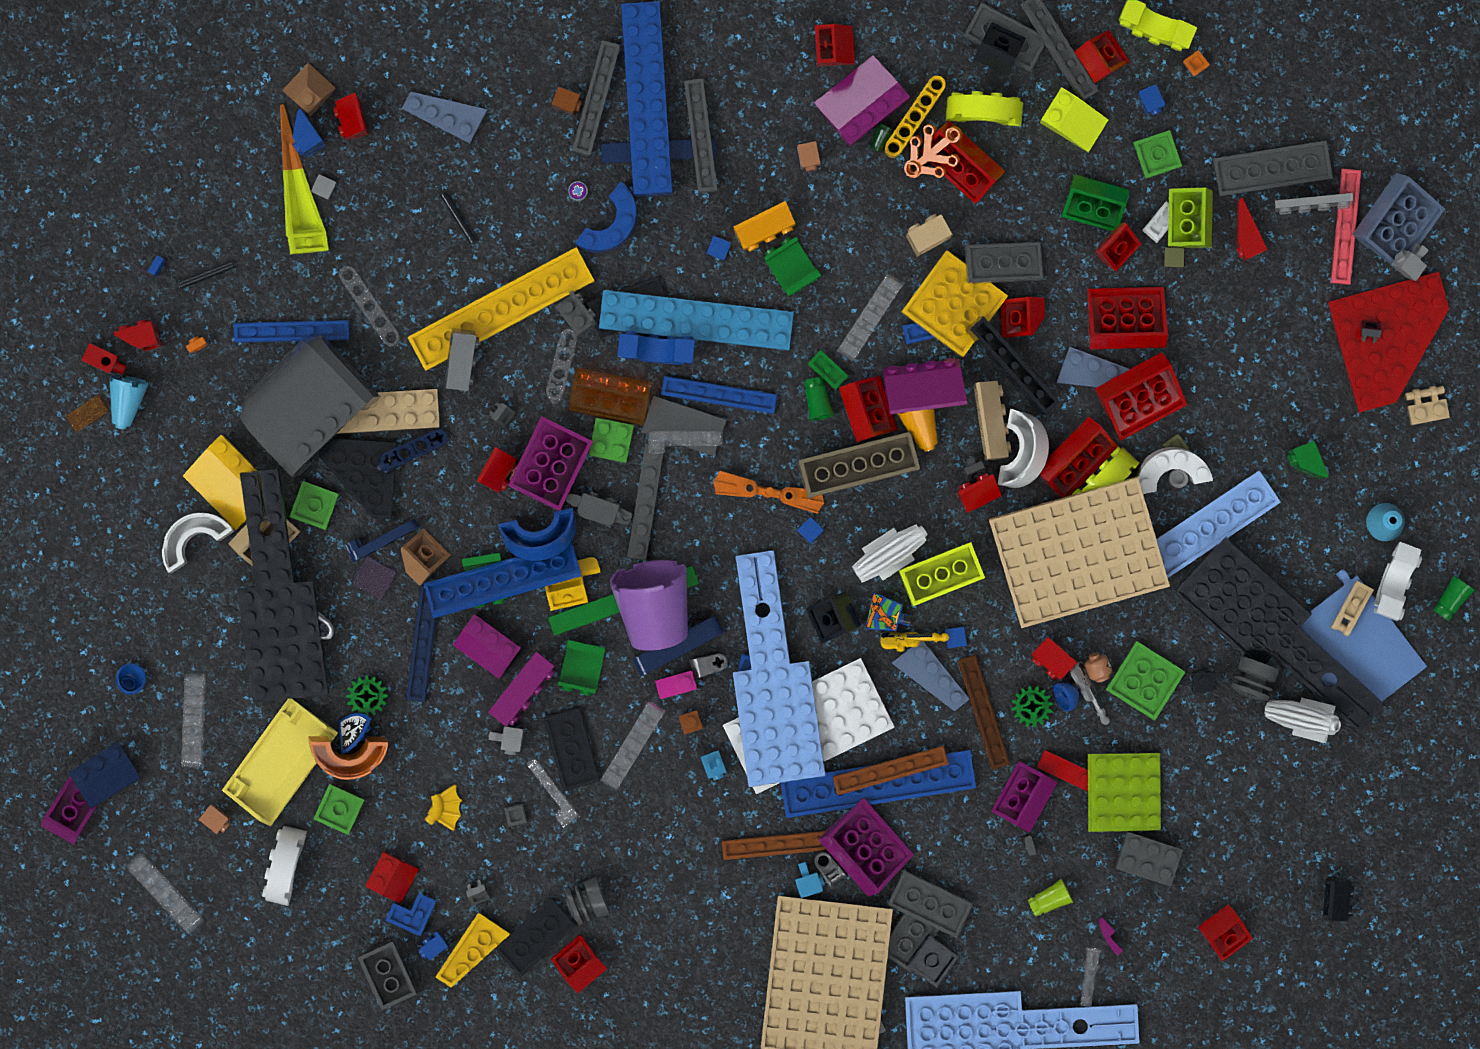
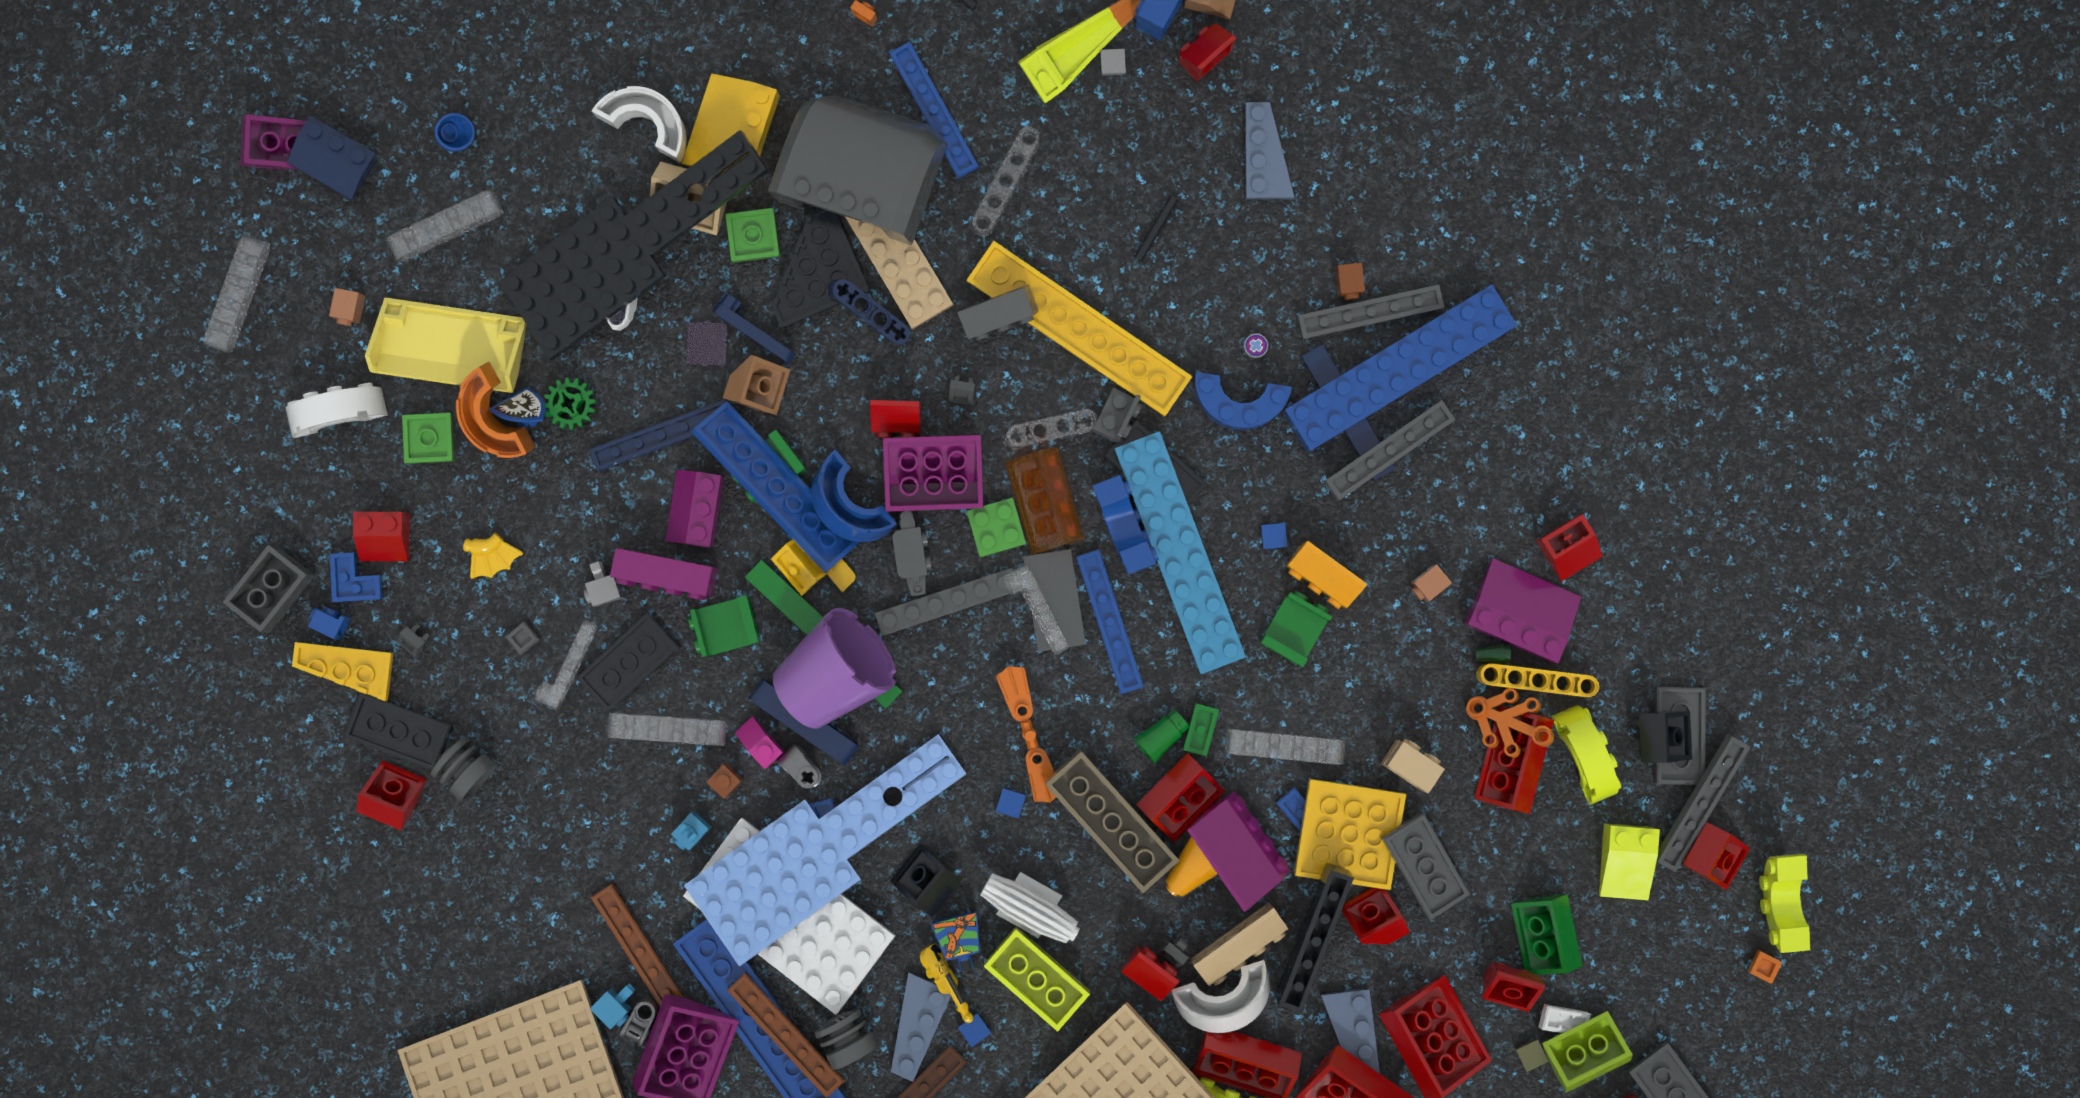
camera: 65 degrees right, 0 degrees up
bright green plate [1133,130,1182,179] -> none
blue brick [1137,84,1165,116] -> none
none -> dark grey wheel [814,1008,878,1070]

